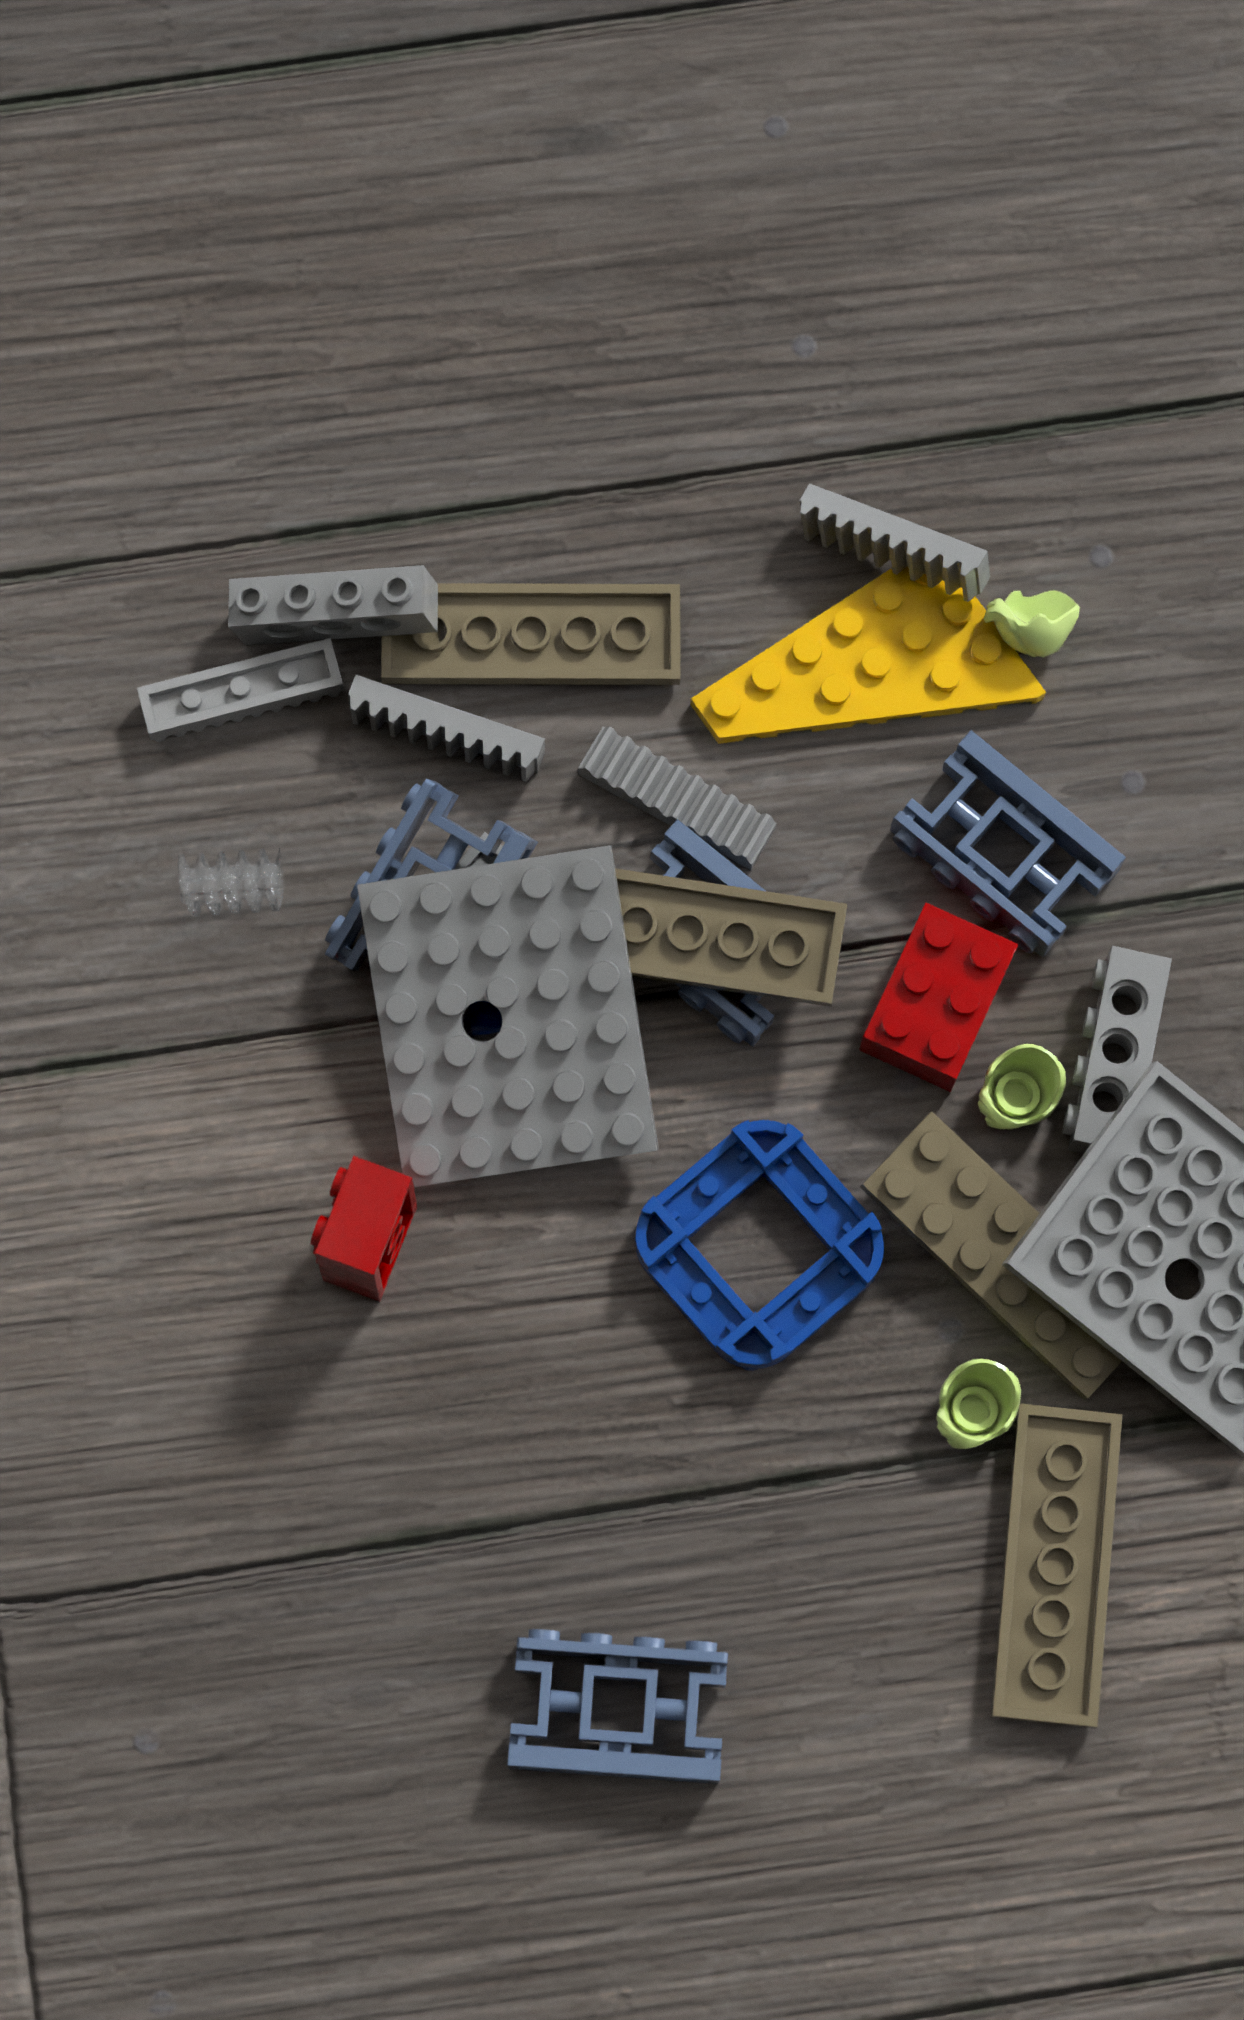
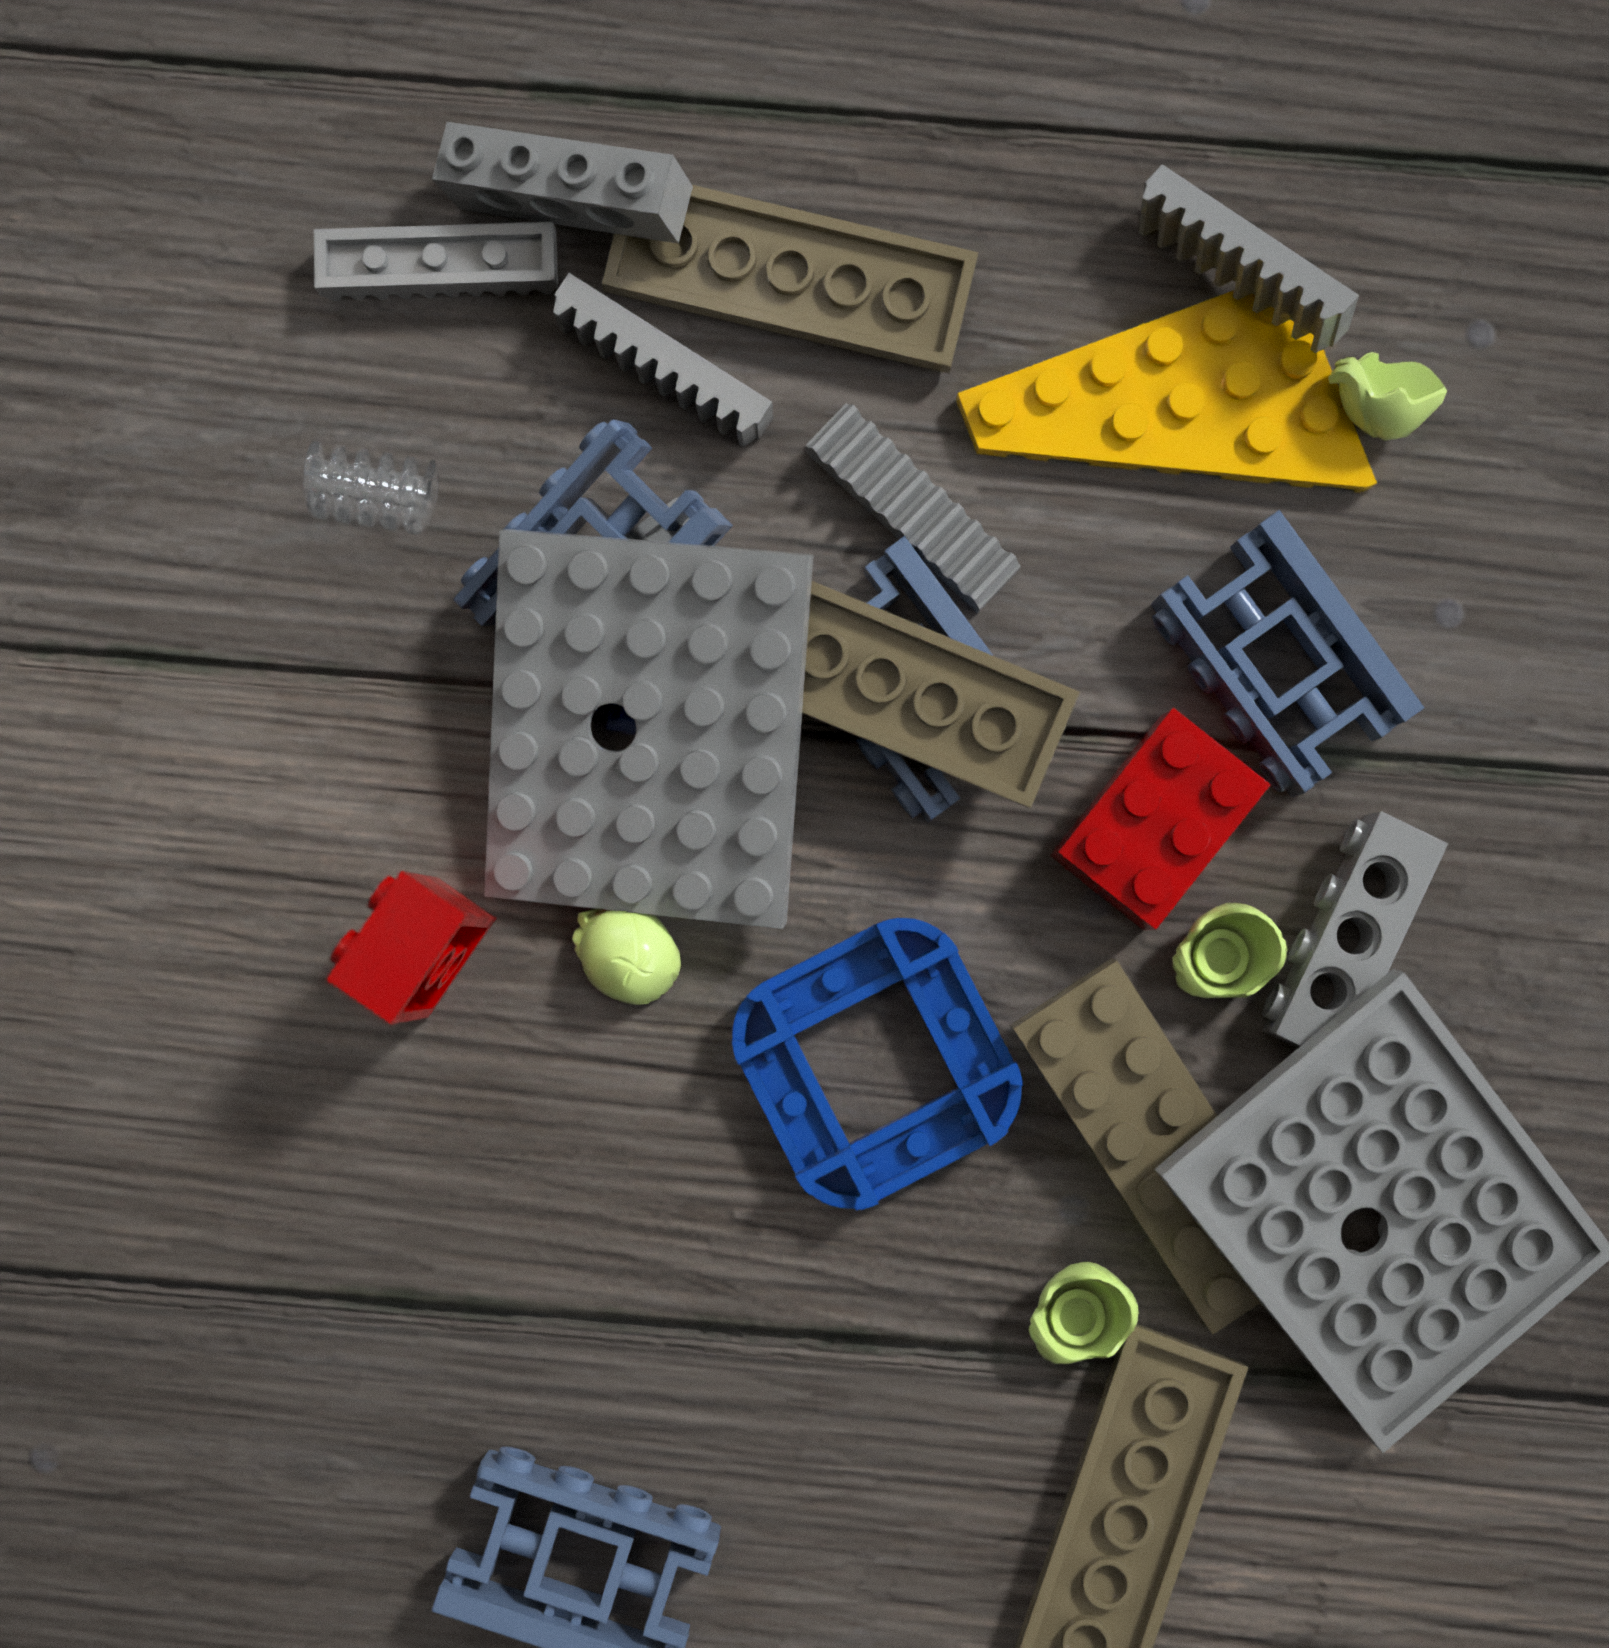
camera: 20 degrees right, 10 degrees up
none -> yellowish green hair [572,908,681,1005]

